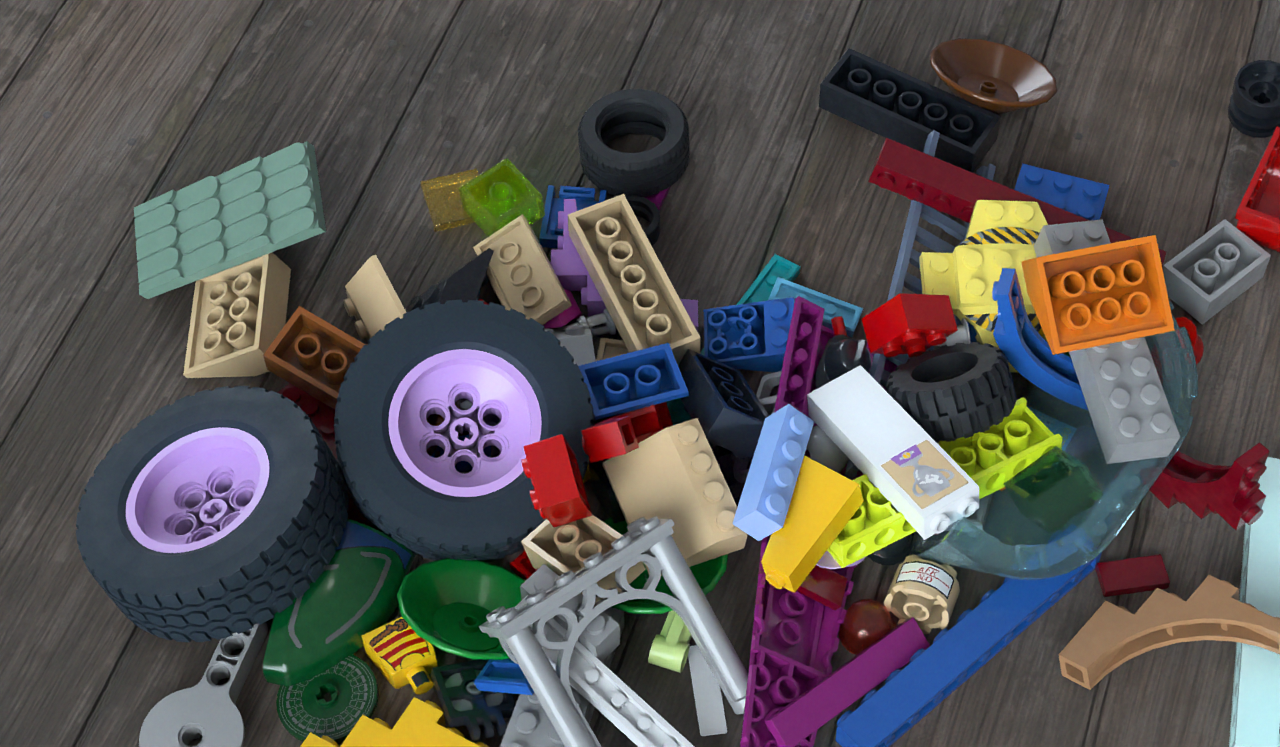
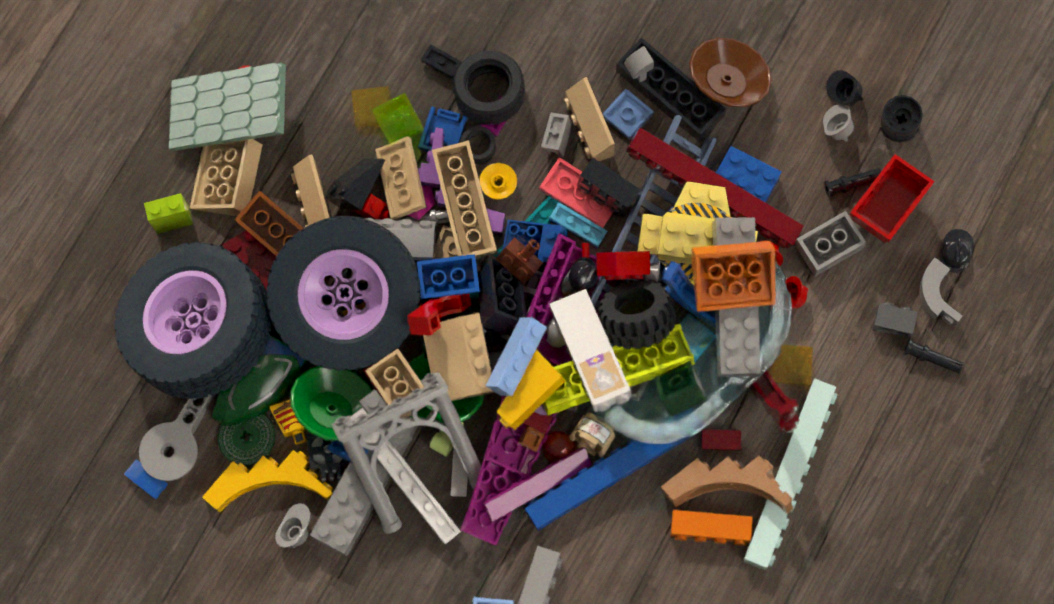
camera: 15 degrees right, 20 degrees up
red brick [521,434,592,528] -> none
none -> lime brick [144,193,193,234]
none -> black plate [421,44,462,79]
none -> yellow dish [479,163,517,200]
none -> copper brick [496,237,543,284]
none -> dark orange tile [518,426,544,452]
none -> coral tile [539,157,613,228]
none -> light grey hinge [541,113,573,157]
none -> tan slope [564,77,615,161]
none -> black brick [577,158,641,217]
none -> medium blue tile [602,89,654,140]
none -> light grey brick [624,46,654,82]
none -> orange brick [671,510,752,546]
none -> clear yellow tile [772,344,813,386]
none -> light grey piece [823,104,854,142]
none -> black pin [824,168,881,197]
none -> black piece [826,70,863,106]

